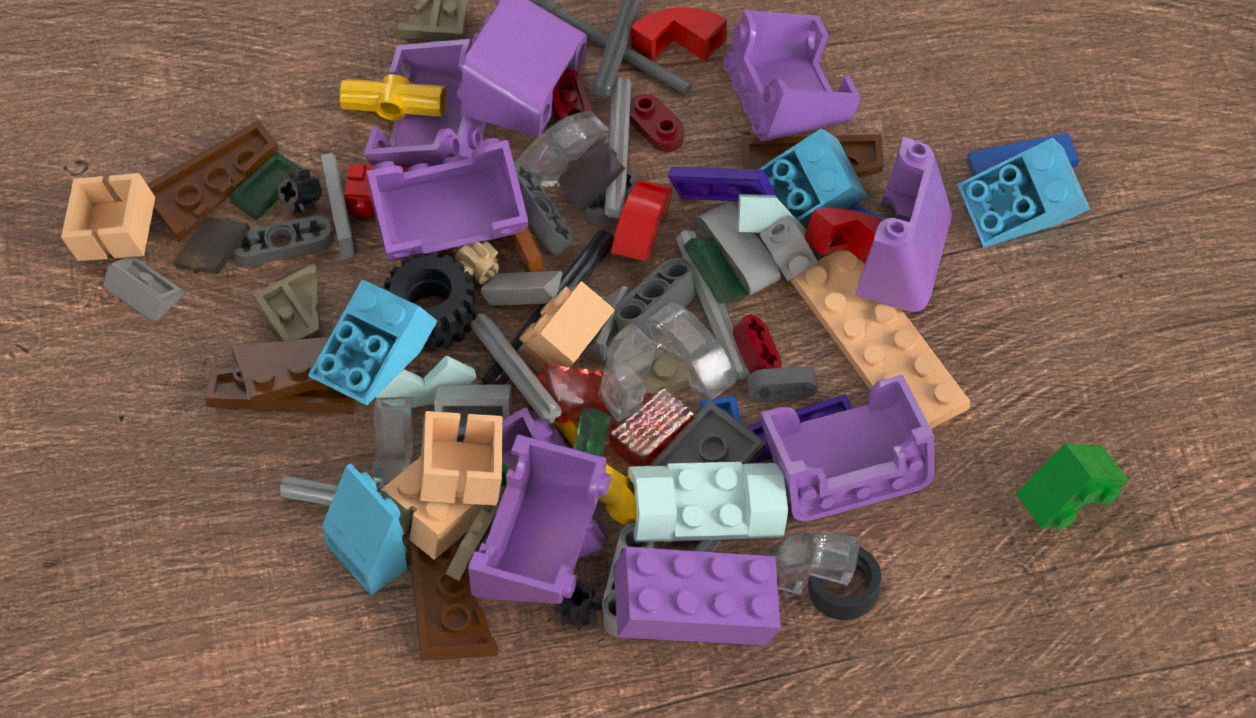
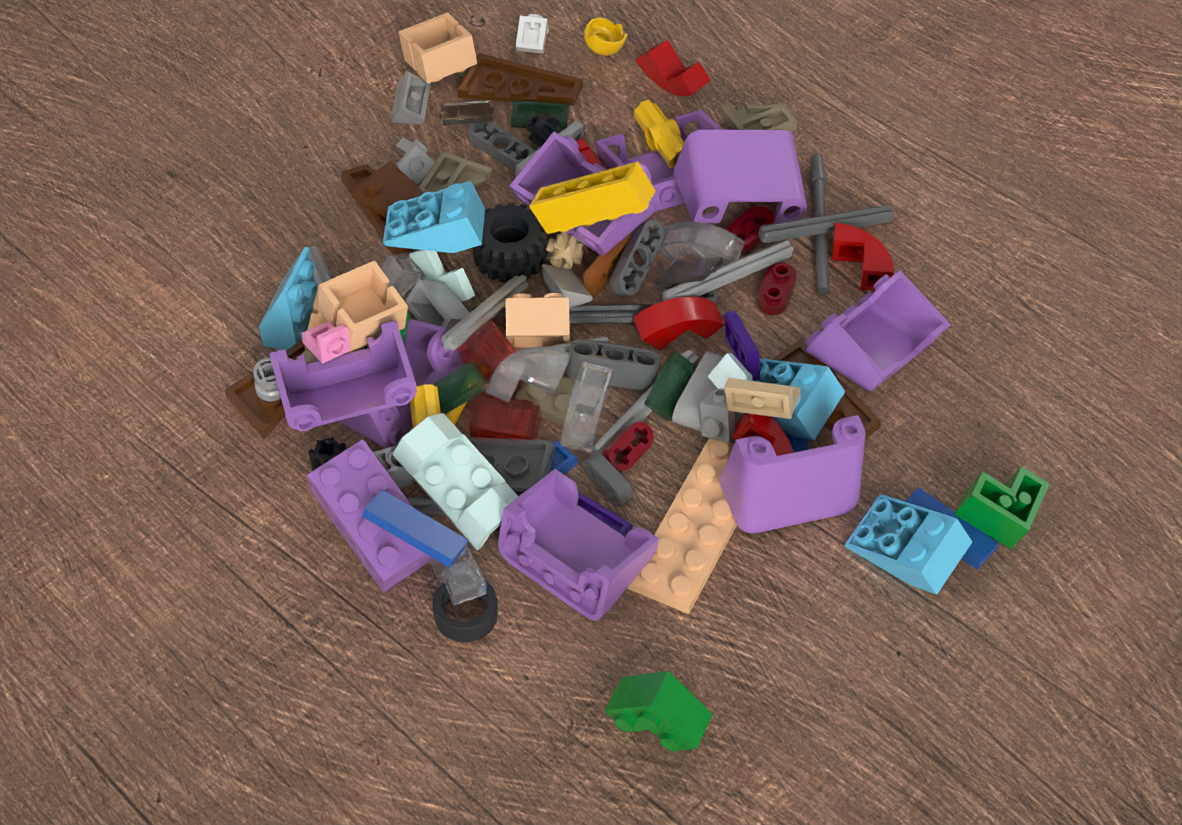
camera: 55 degrees right, 5 degrees down
none -> light grey wheel [253,358,281,402]
none -> bright pink bracket [302,321,350,364]
none -> tile [362,490,469,568]
none -> light grey bracket [396,137,436,184]
none -> white bracket [515,14,549,54]
none -> yellow brick [529,162,656,234]
none -> yellow hair [584,17,628,56]
none -> red brick [635,39,711,96]
none -> tan panel [725,378,801,419]
none -> green brick [954,466,1050,549]

